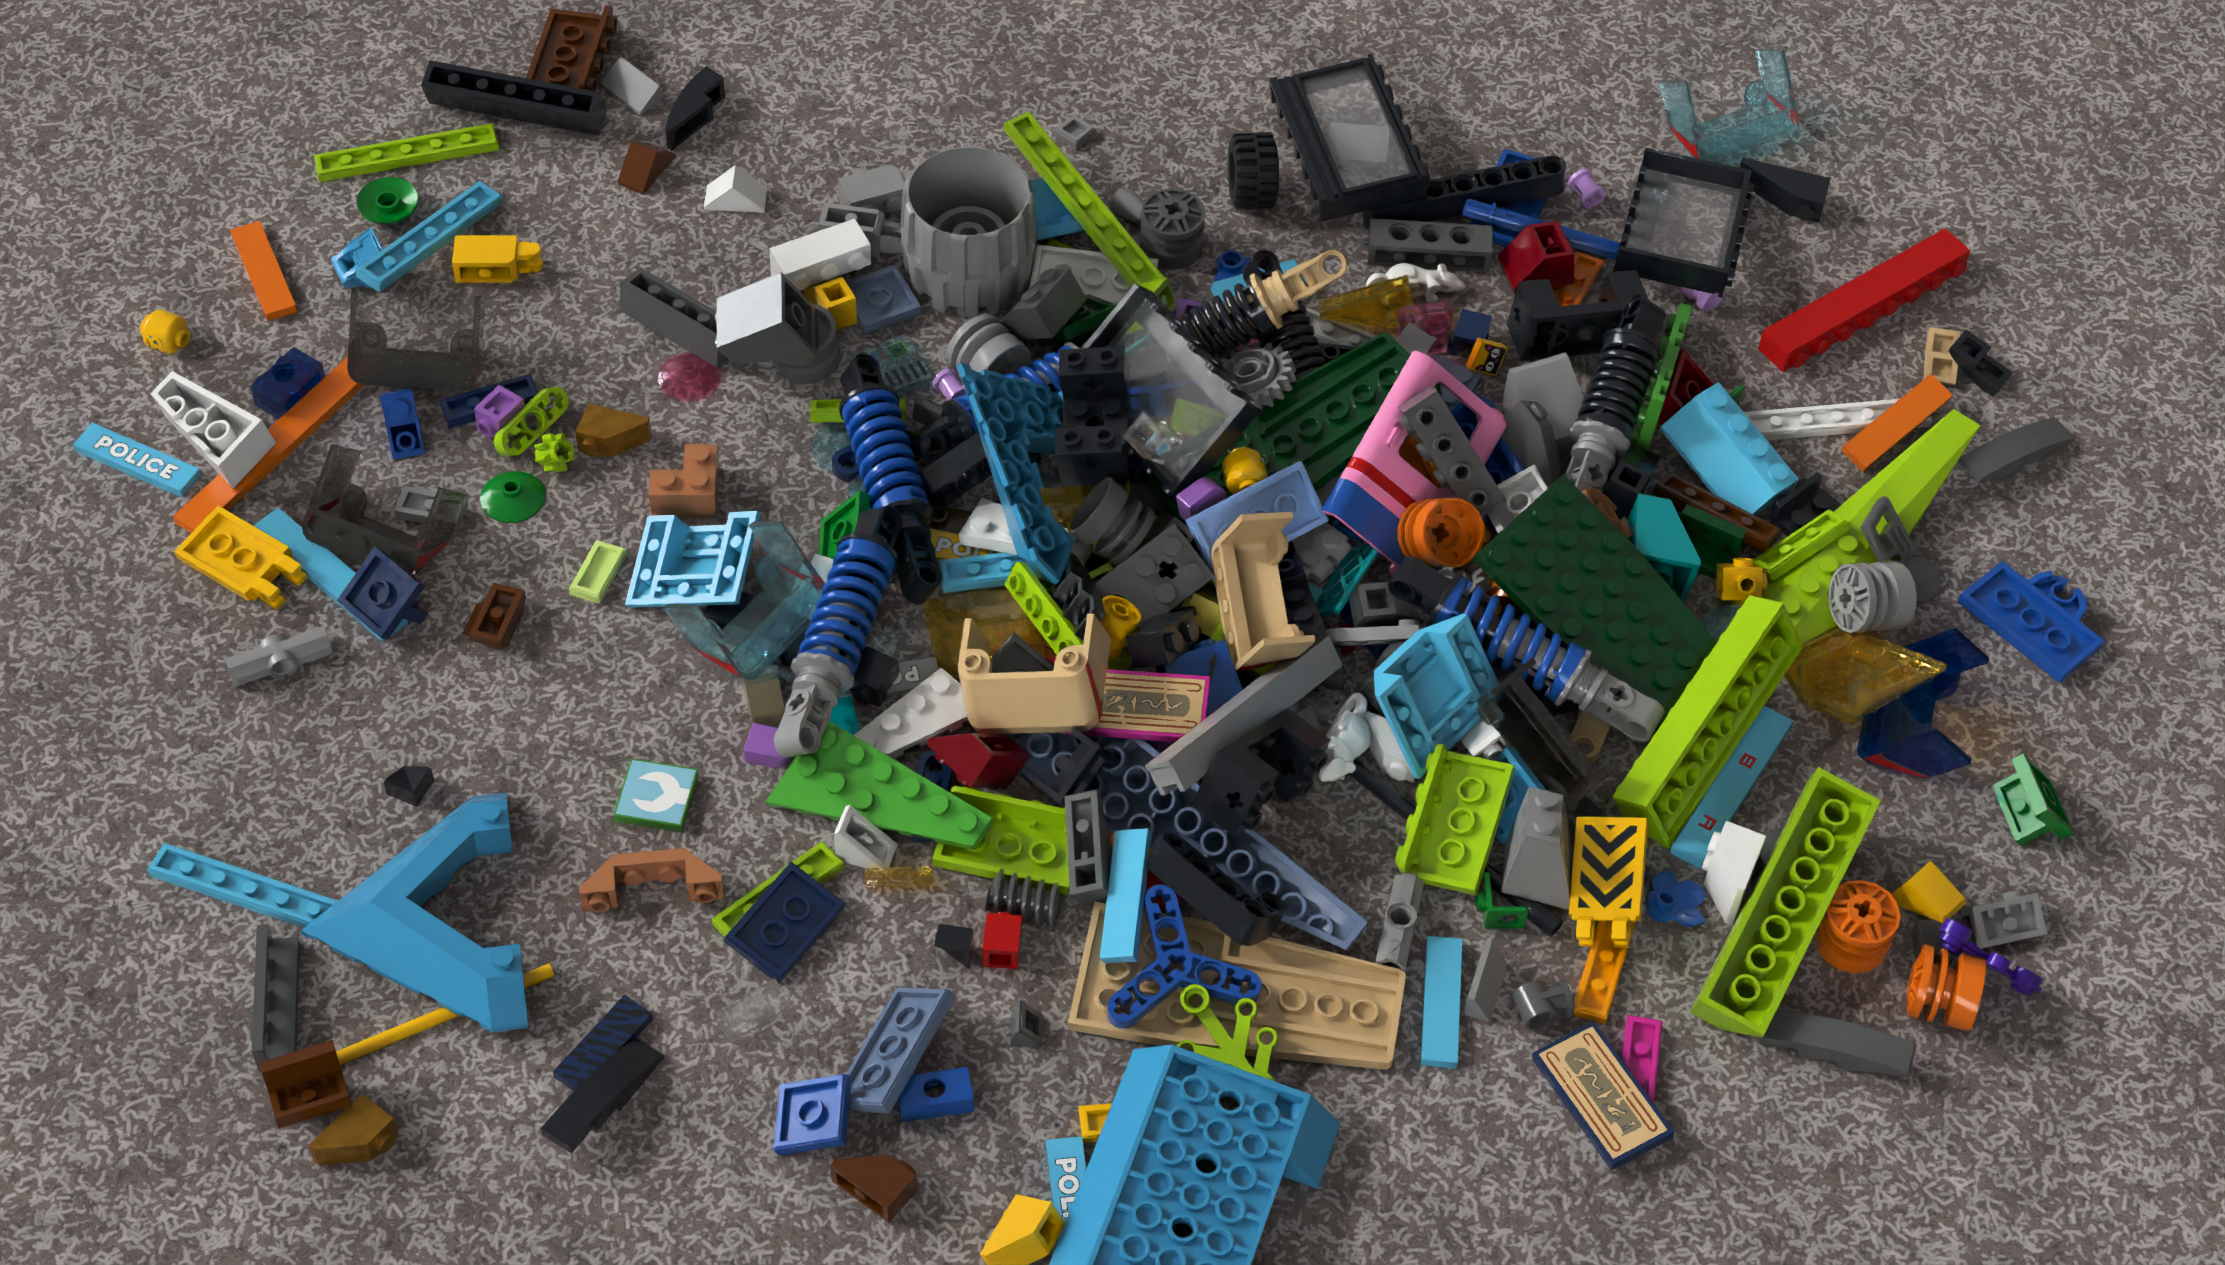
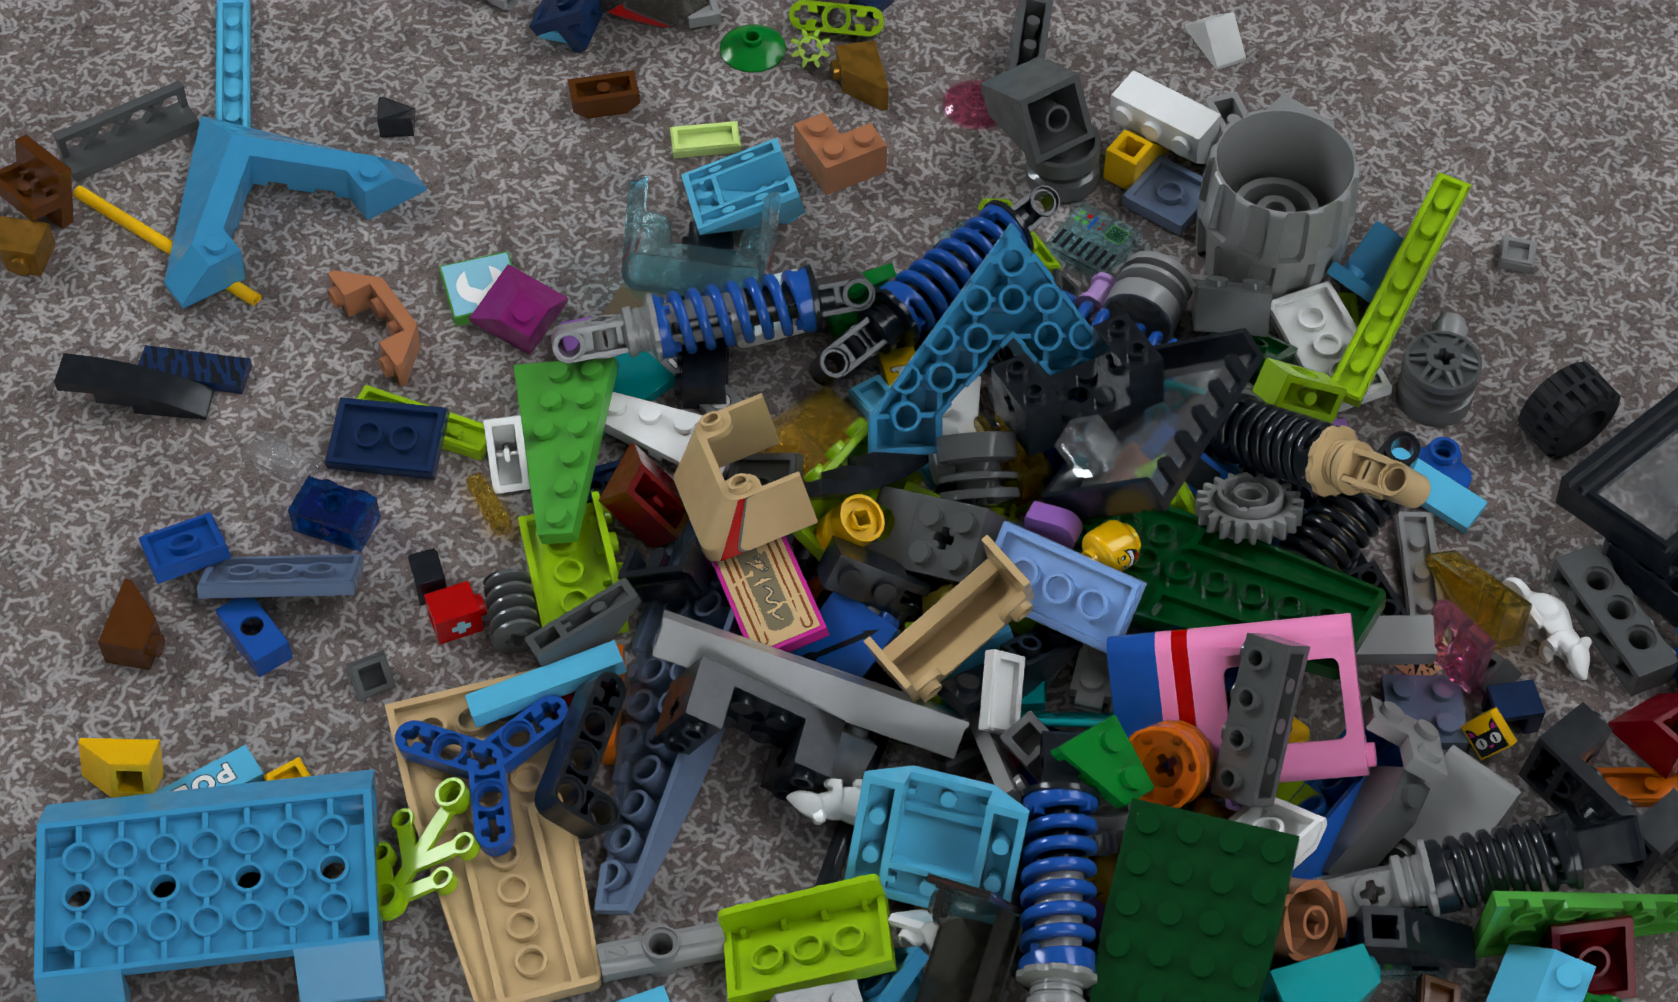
camera: 65 degrees right, 0 degrees up
none -> clear blue brick [288,476,381,552]
none -> magenta slope [469,264,568,354]
none -> white tile [978,649,1025,735]
none -> green wing [1050,715,1155,809]
none -> light grey plate [1362,696,1448,788]

